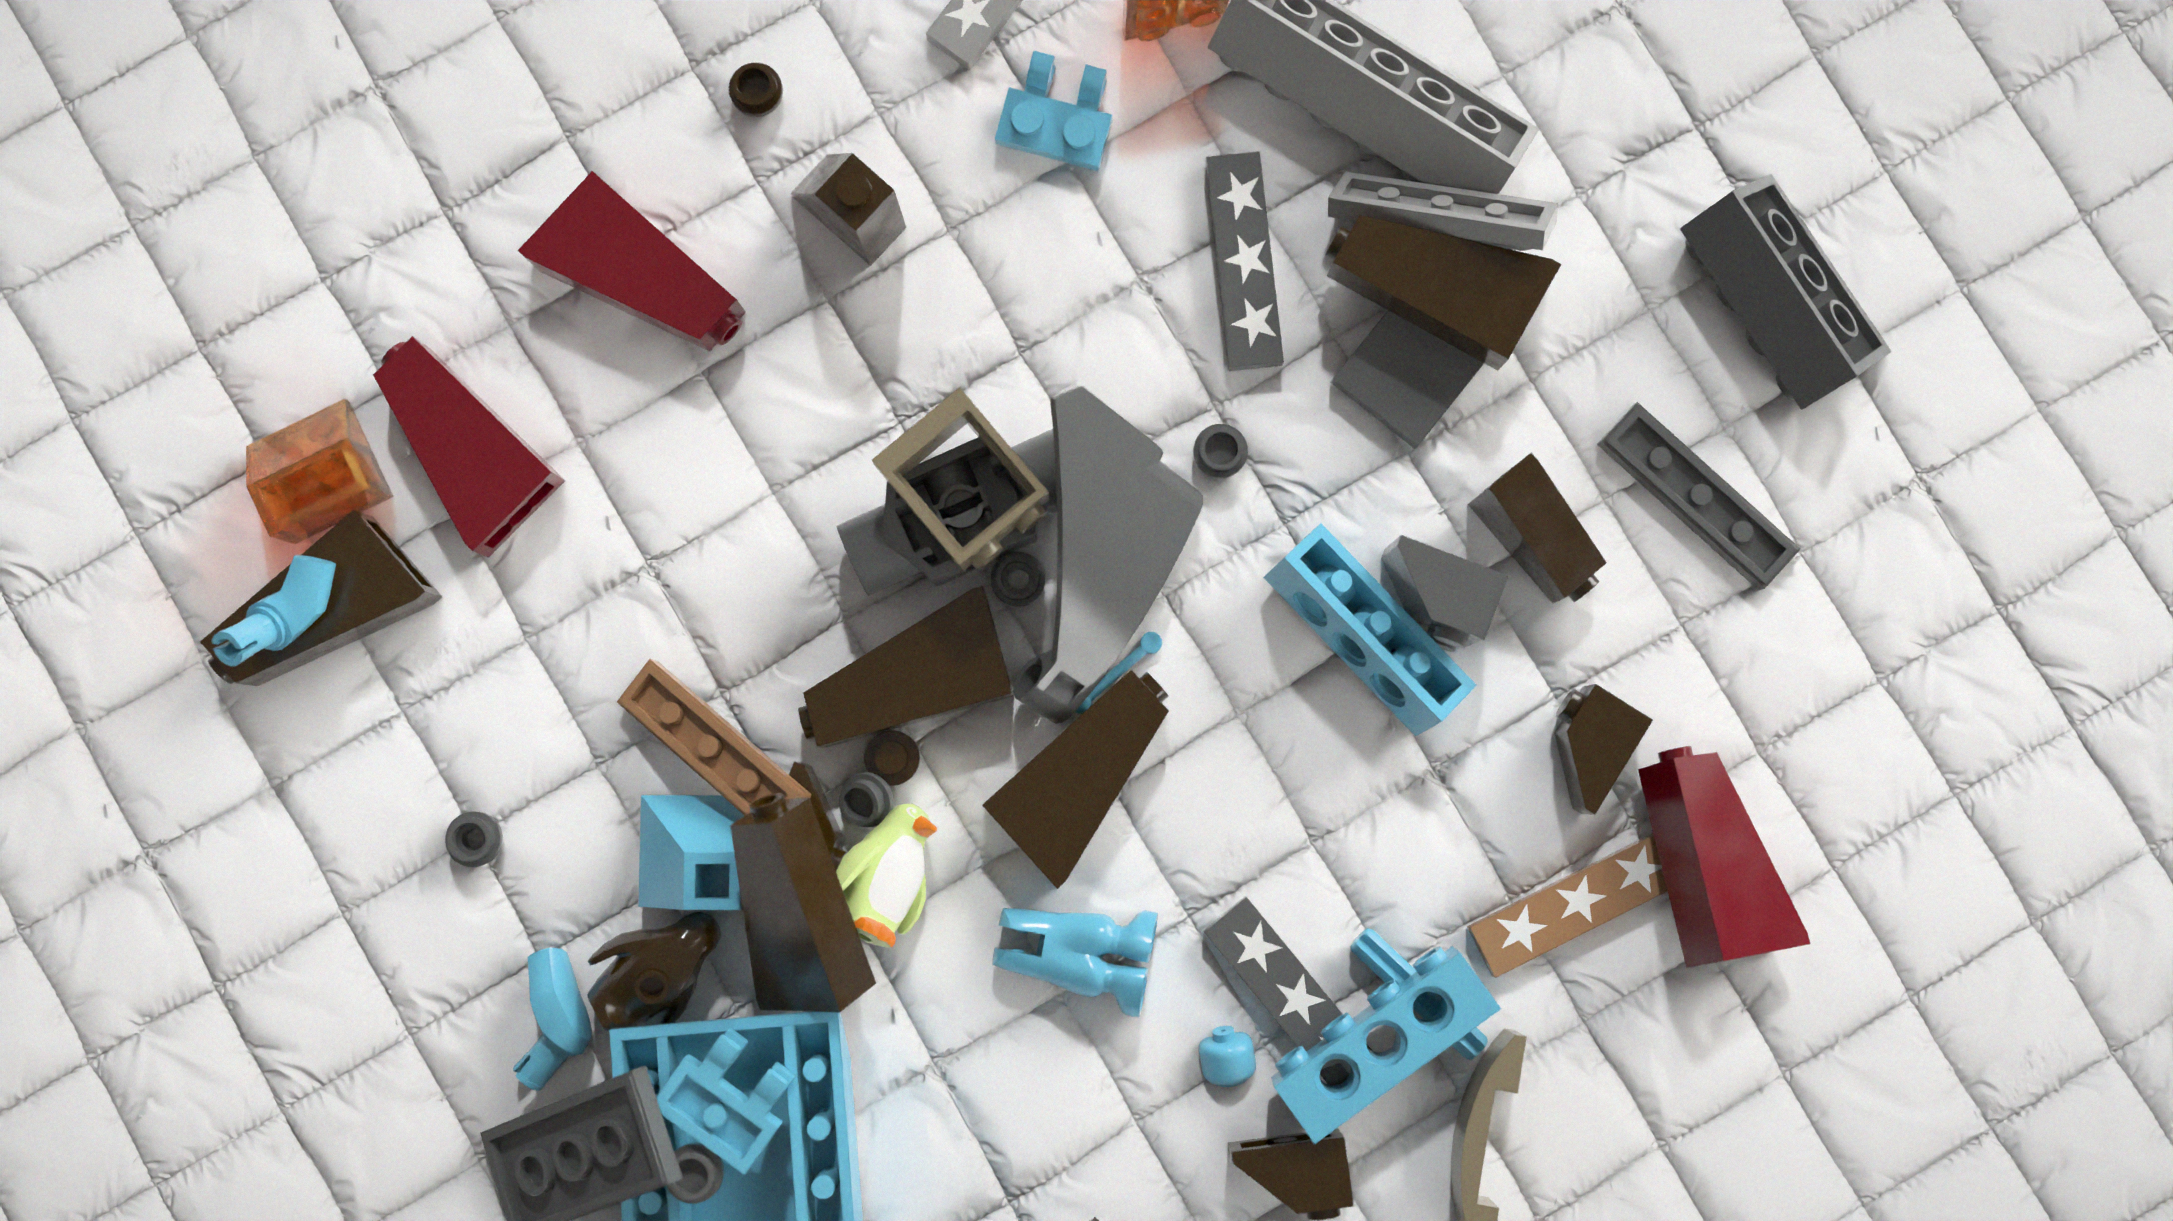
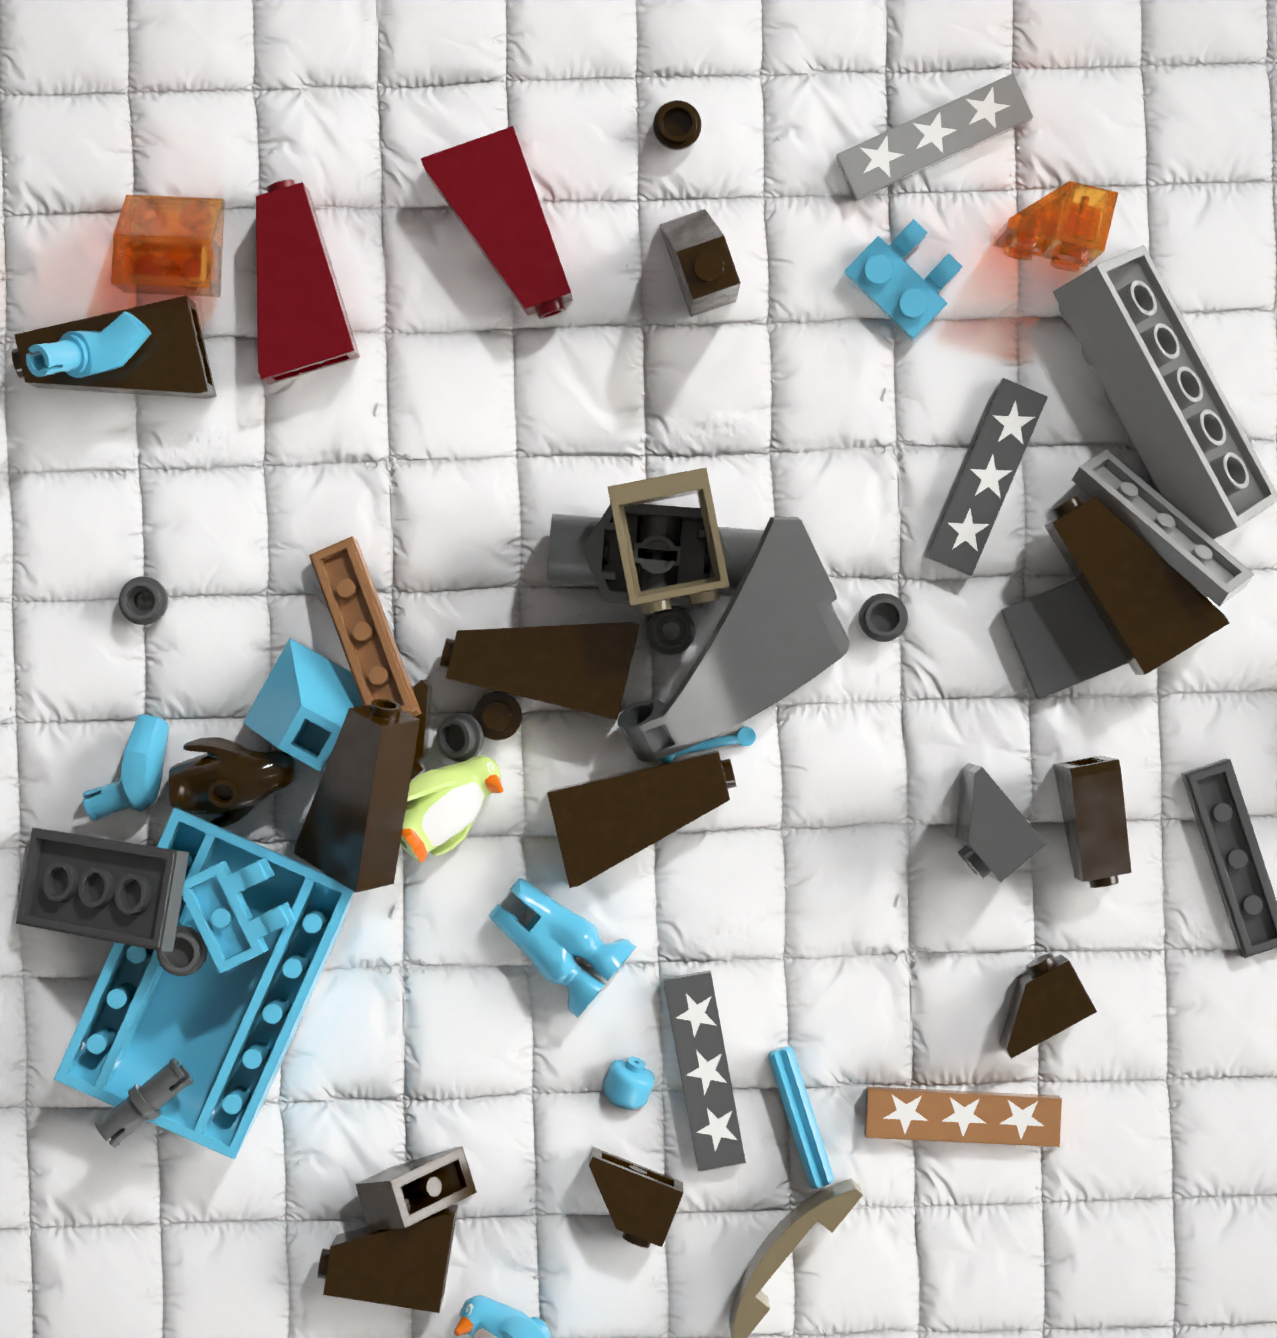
camera: 25 degrees right, 5 degrees up
medium azure brick [1263,523,1477,737] -> none
medium azure brick [1271,946,1501,1144] -> none
dark red slope [1638,746,1811,968] -> none

